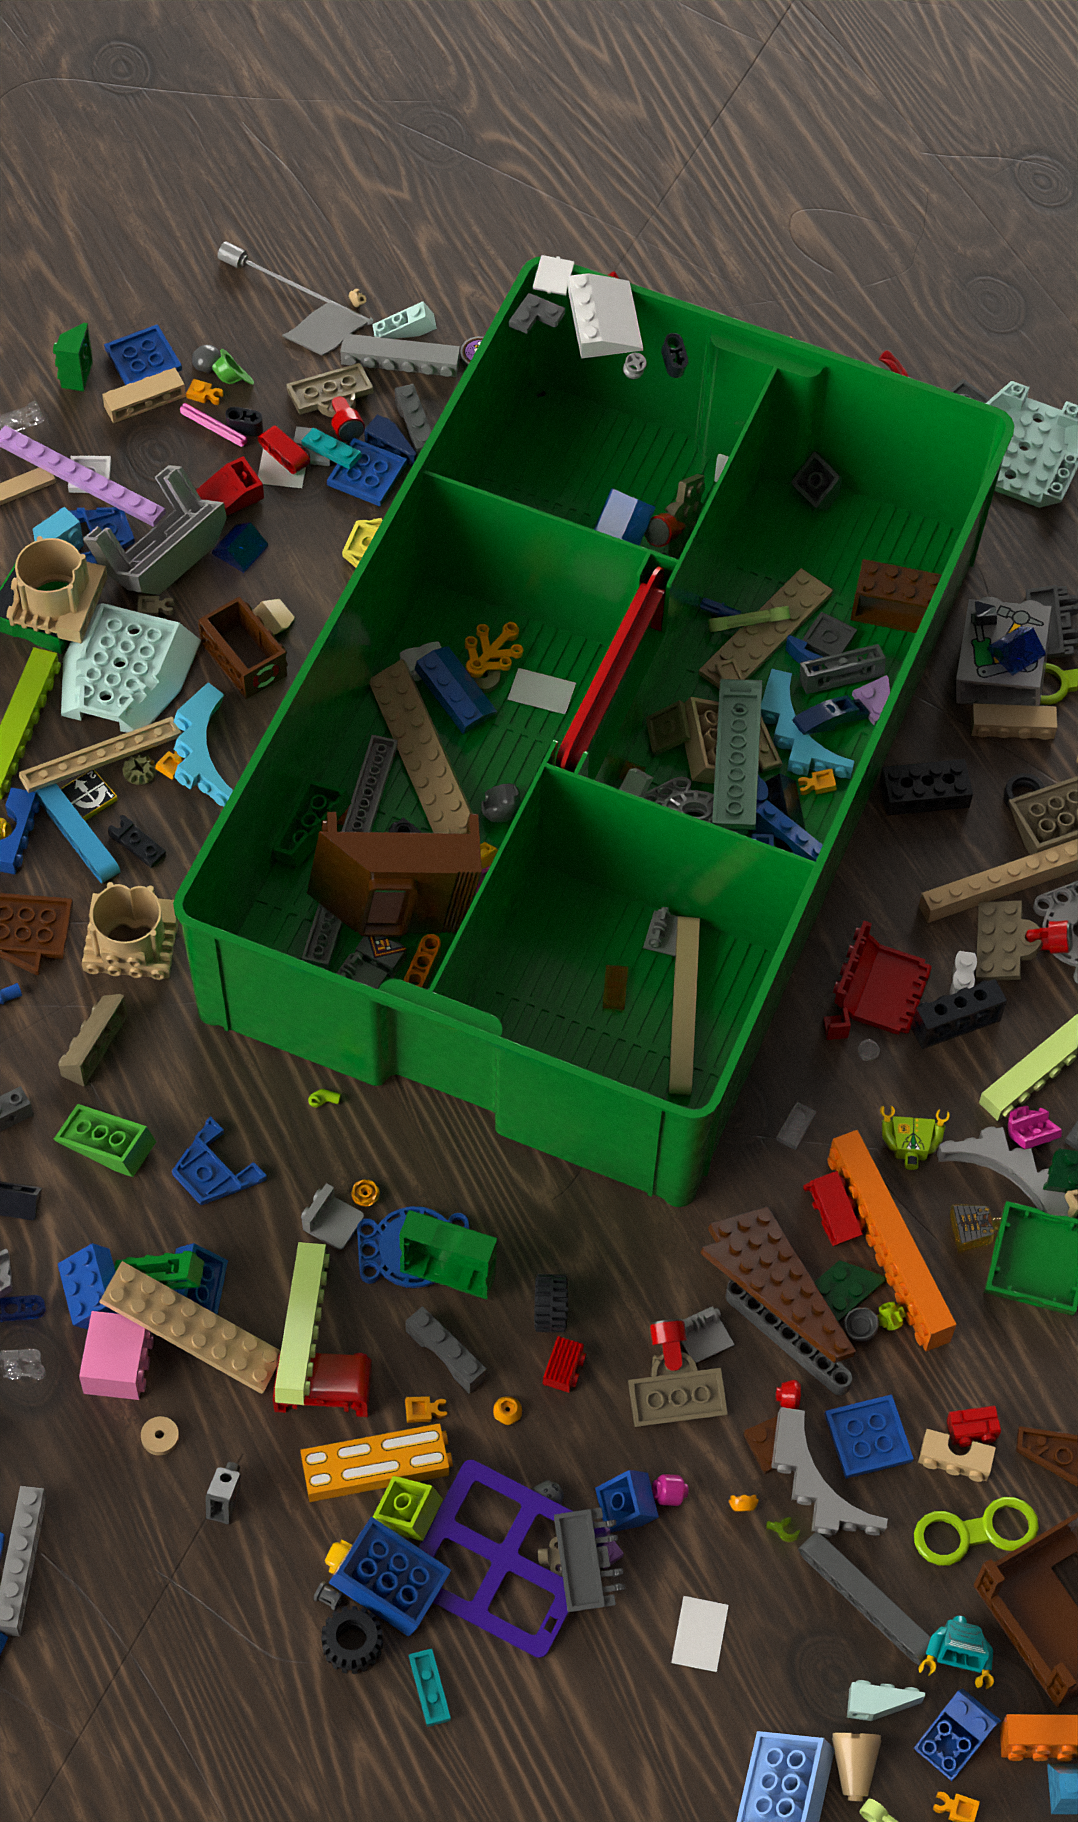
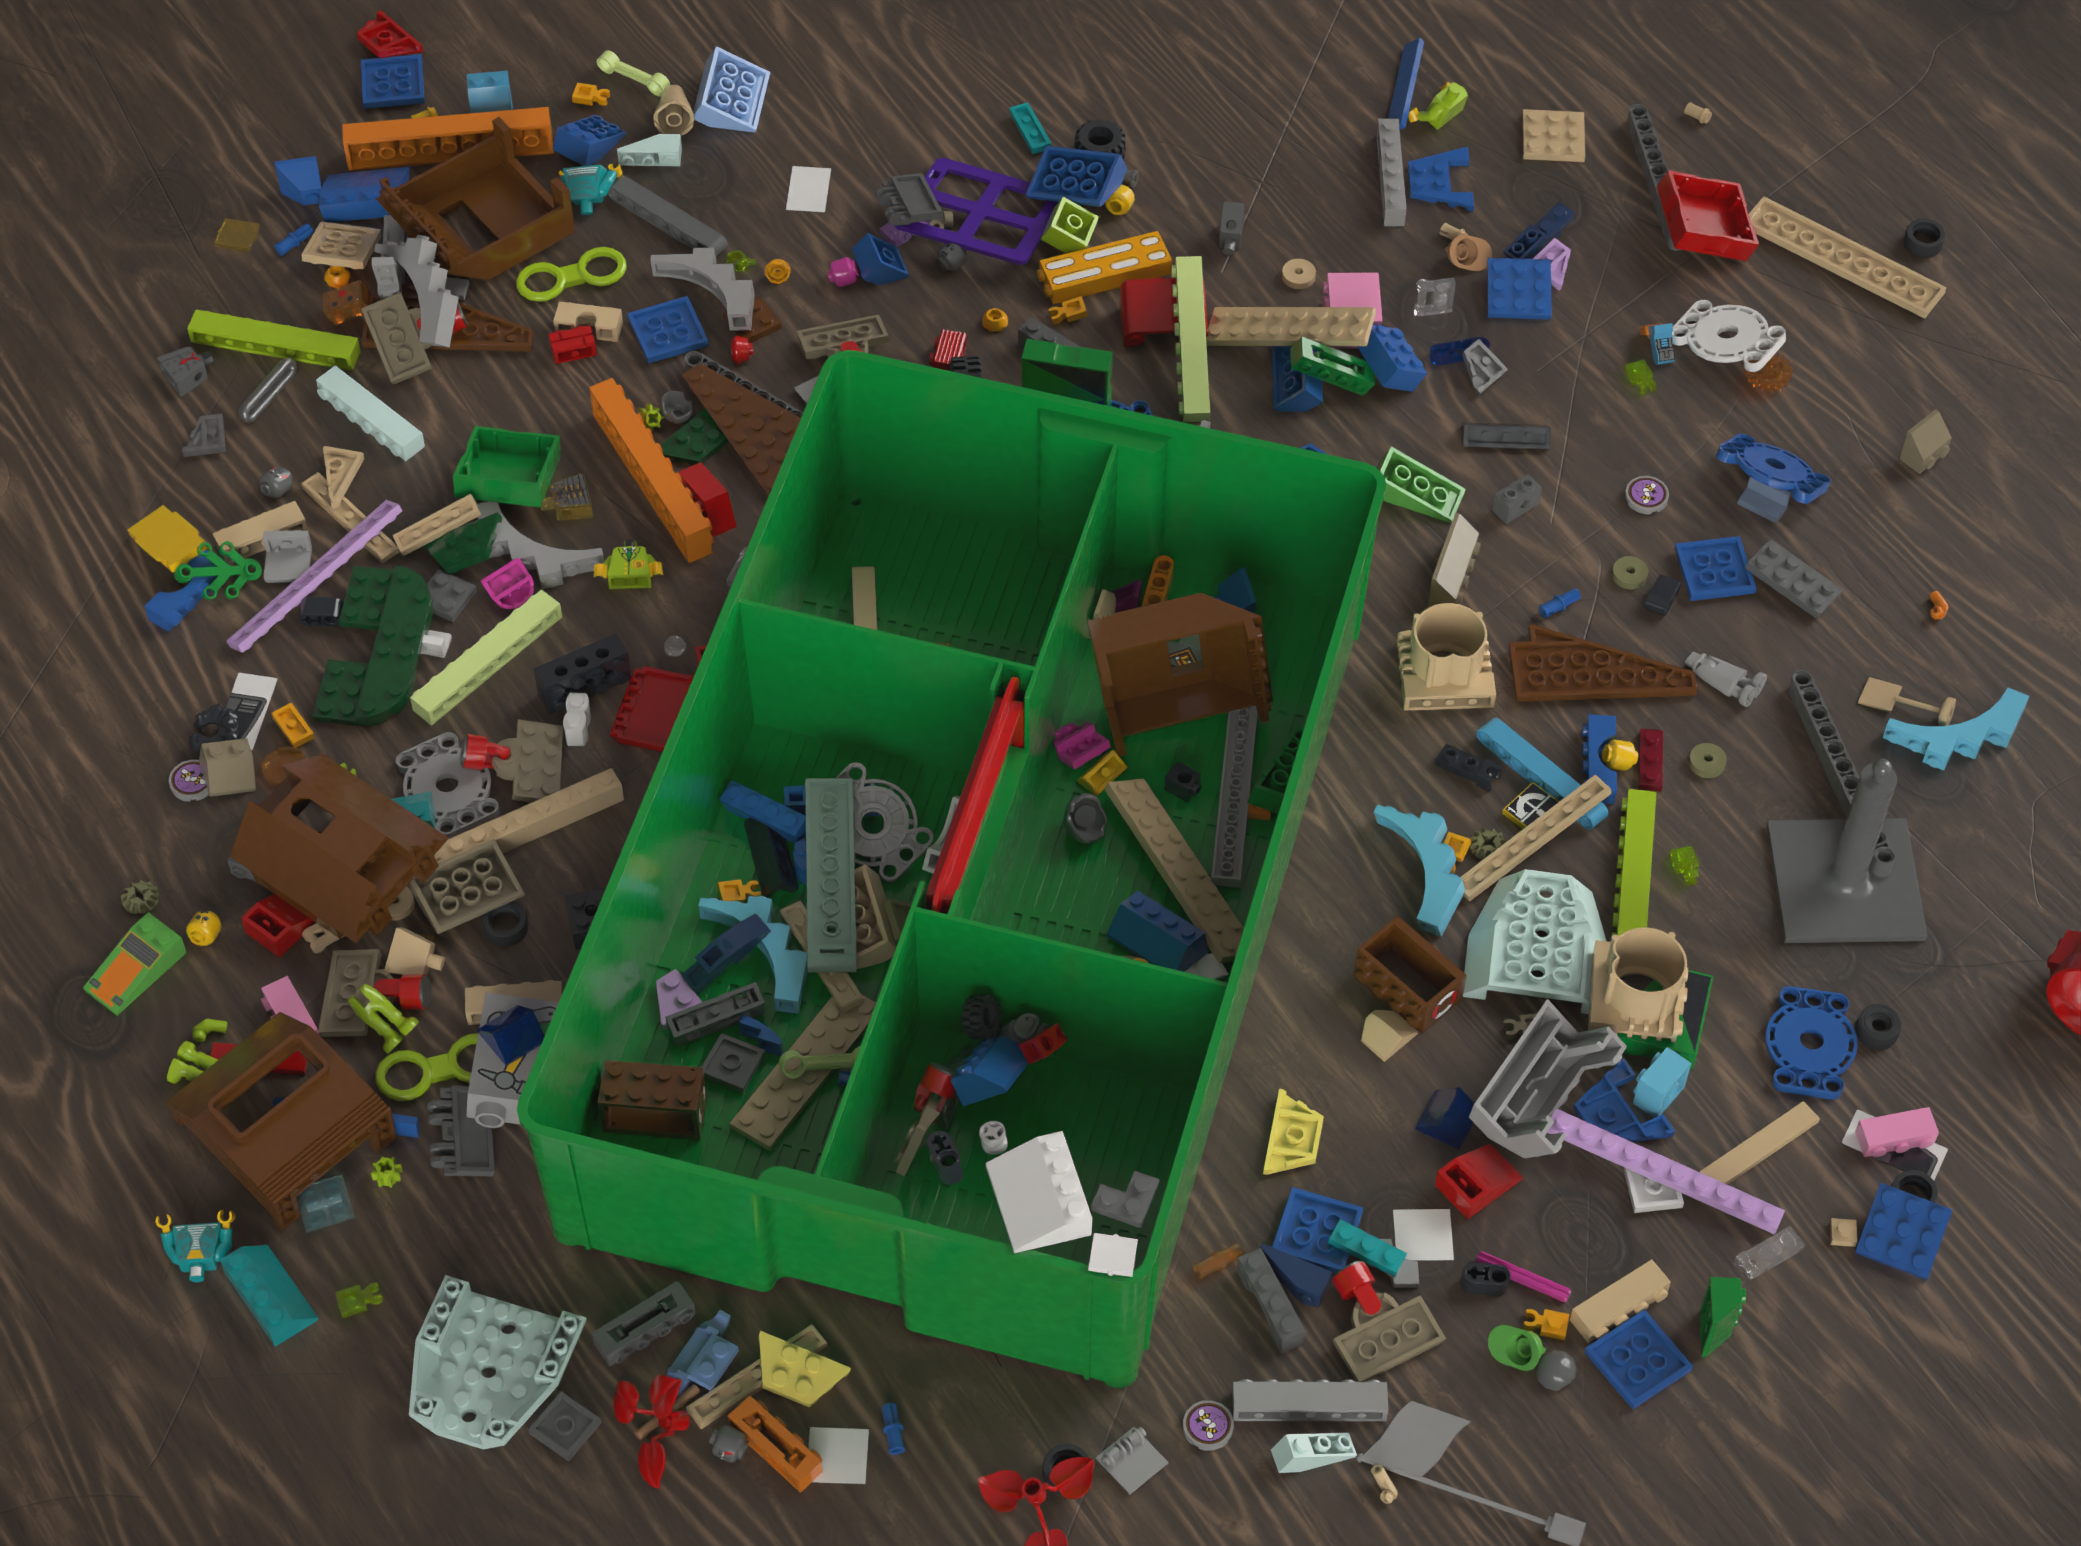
camera: 175 degrees right, 5 degrees down
red beam [258,425,311,475] -> none

